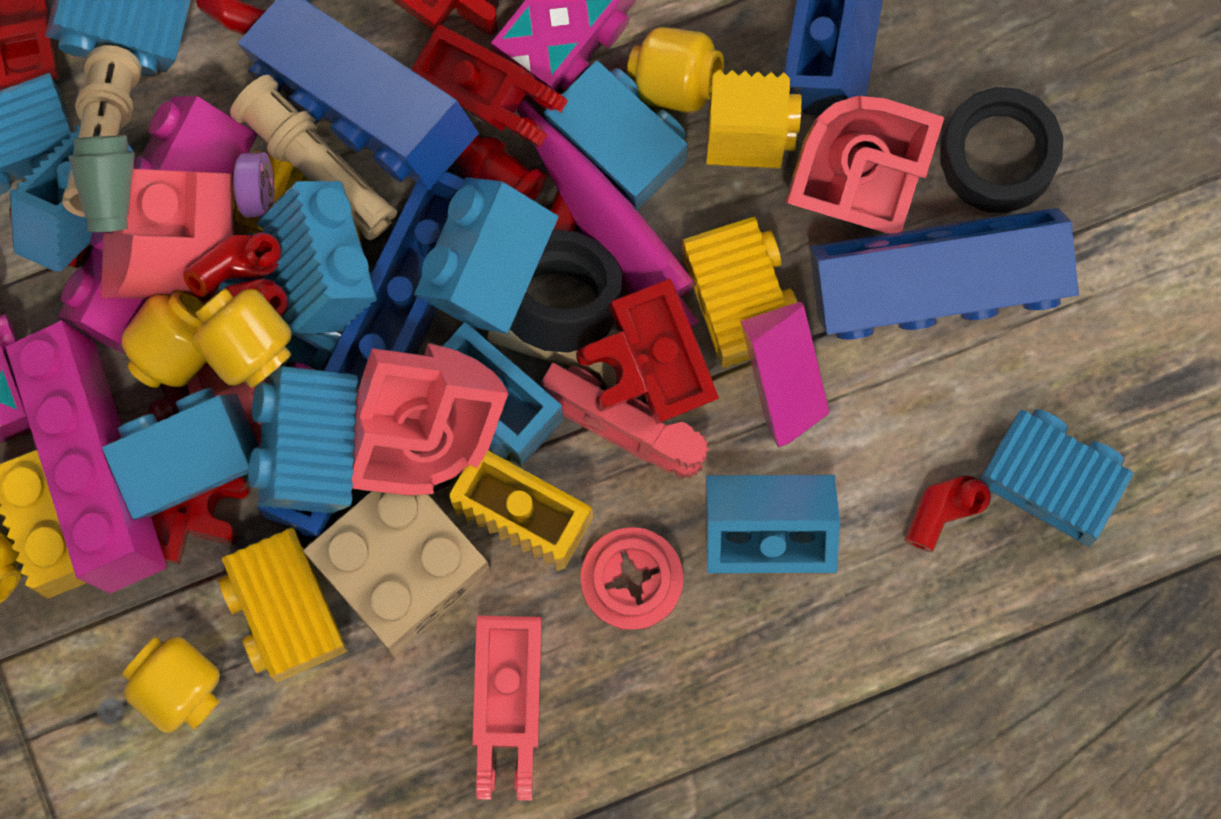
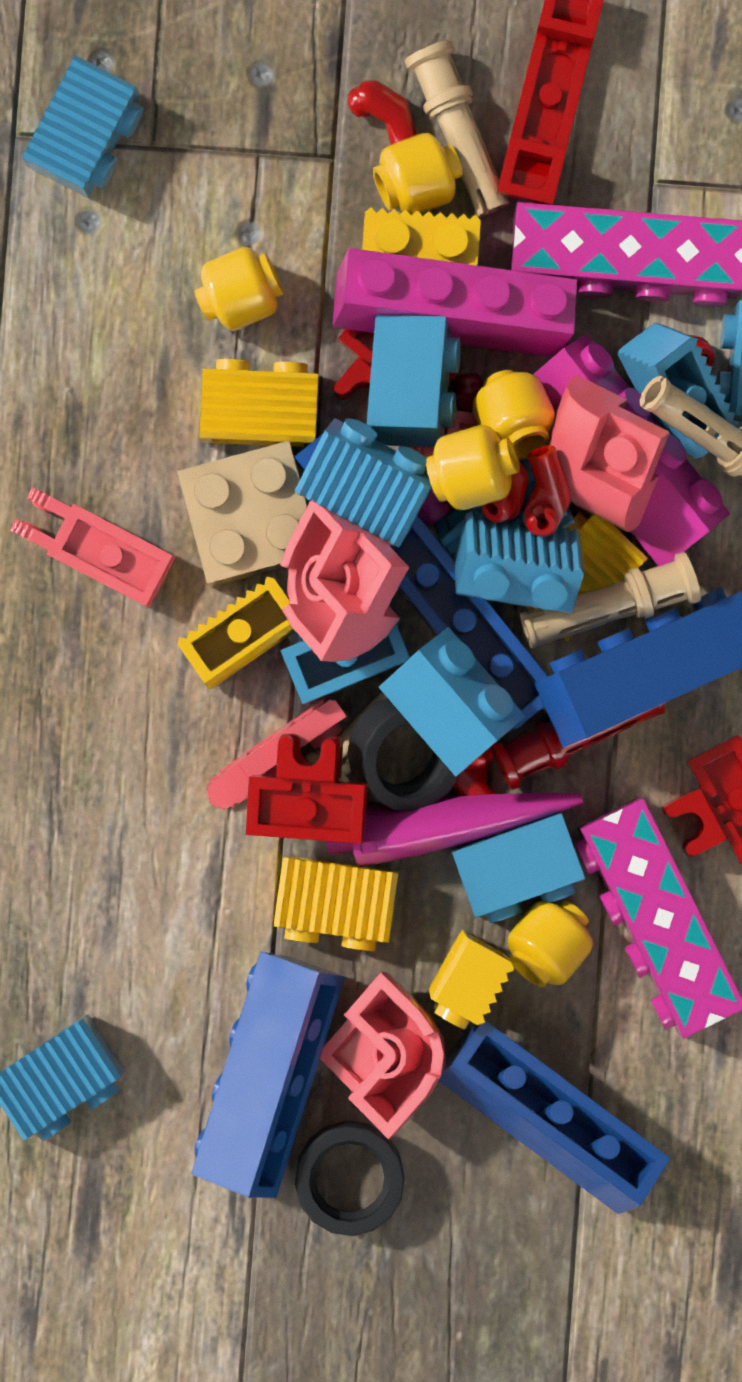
camera: 115 degrees right, 10 degrees up
sand green cone [68,135,135,232] -> none
medium lavender tile [234,152,274,218] -> none
red hinge [411,24,568,147] -> none
coral gear [581,527,683,630] -> none
dark azure brick [705,475,840,573] -> none
dark pink slope [740,302,830,448] -> none
red arm [904,475,991,552] -> none

